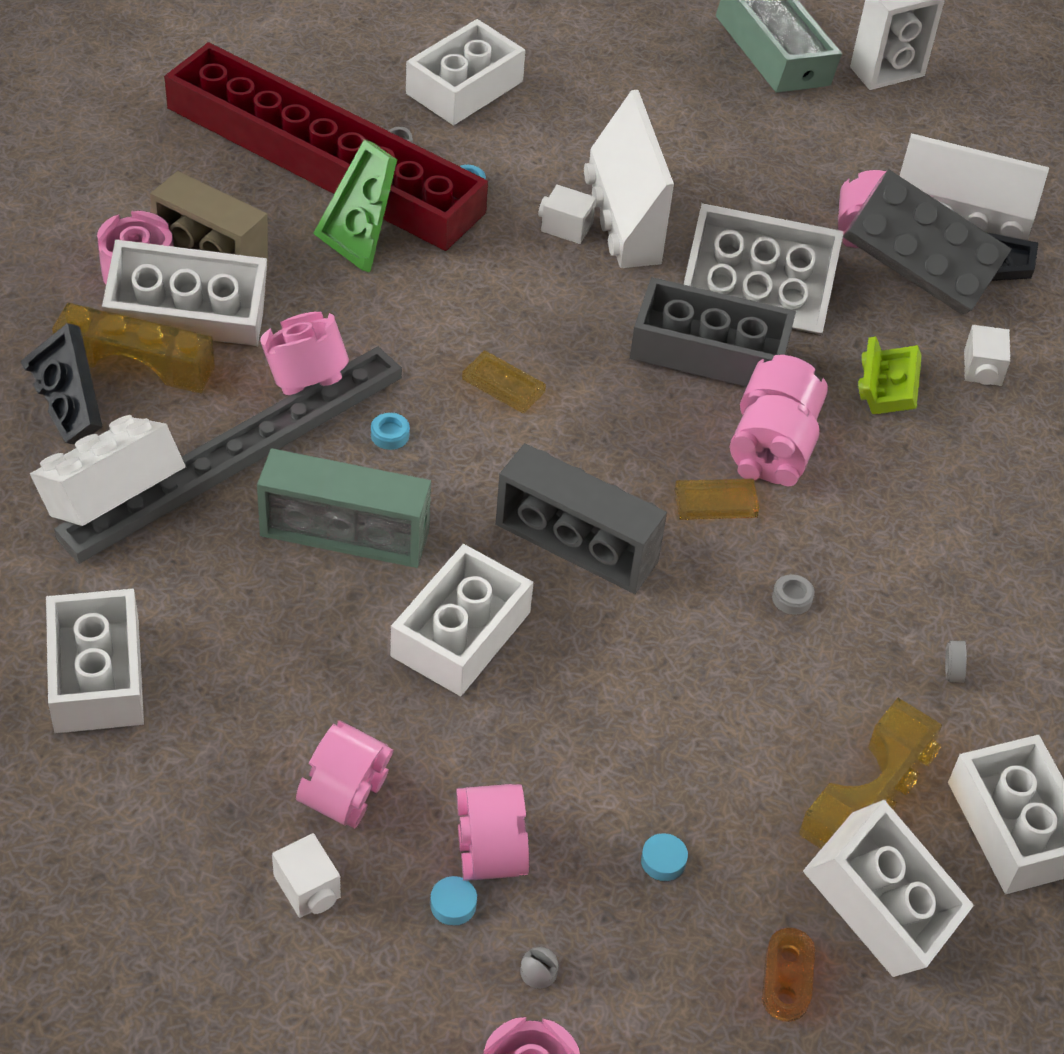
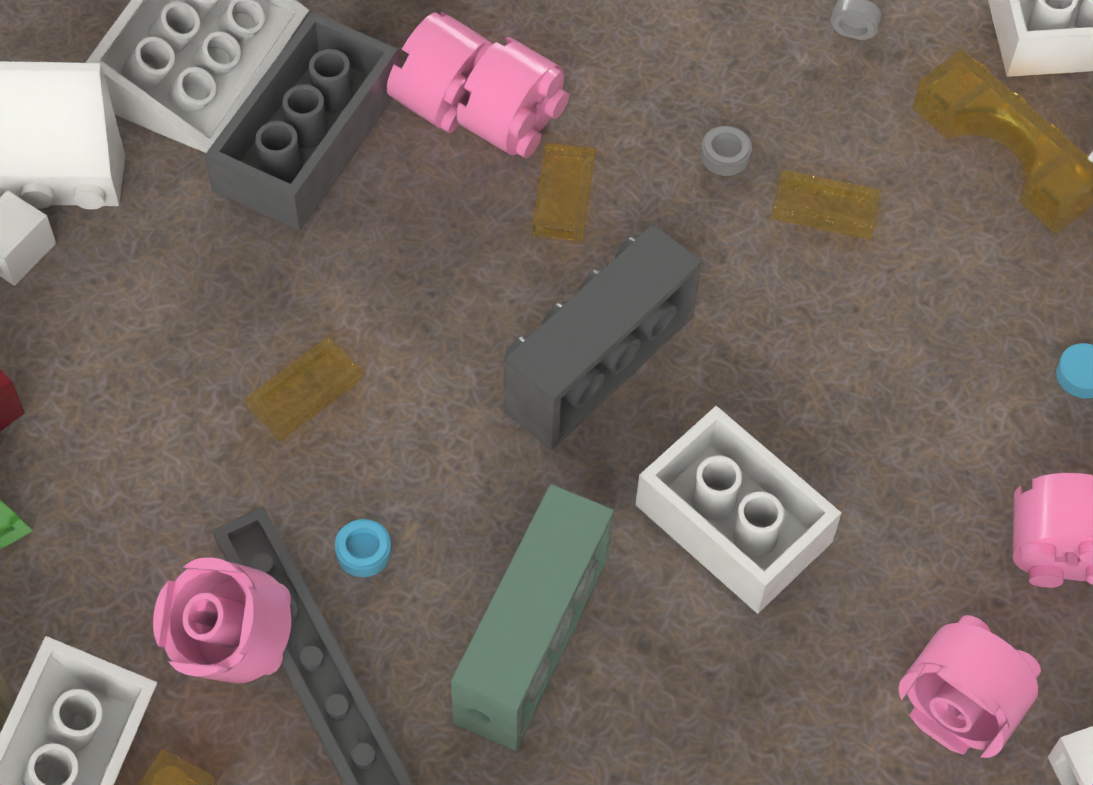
camera: 75 degrees left, 10 degrees up
none -> clear yellow tile [771,169,881,240]

